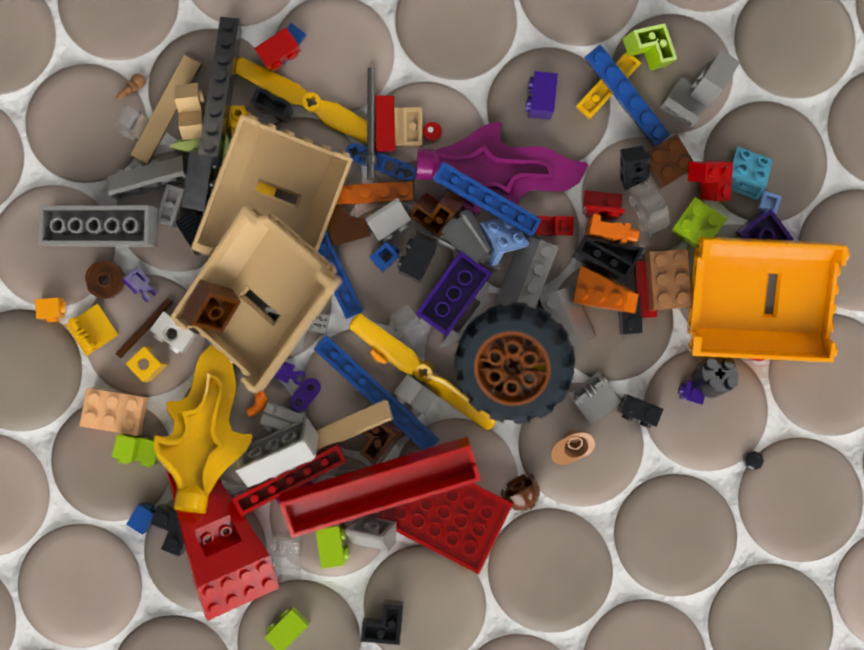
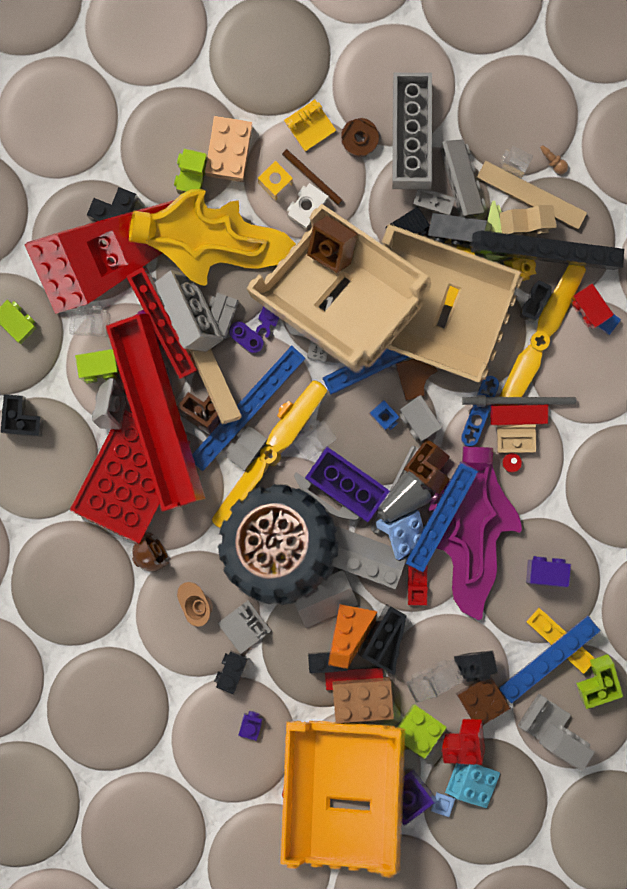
camera: 85 degrees right, 0 degrees up
light orange brick [35,298,67,322] -> none
plate [122,267,158,302] -> none
blue brick [126,502,156,535] -> none
orange arm [246,390,267,417] -> none
orange plate [337,181,413,205] -> none
black brick [397,235,437,283] -> none
red bracket [582,190,625,220] -> none
orange hips [584,214,640,244] -> none
black brick [692,357,738,398] -> none
black tile [743,451,764,470] -> none

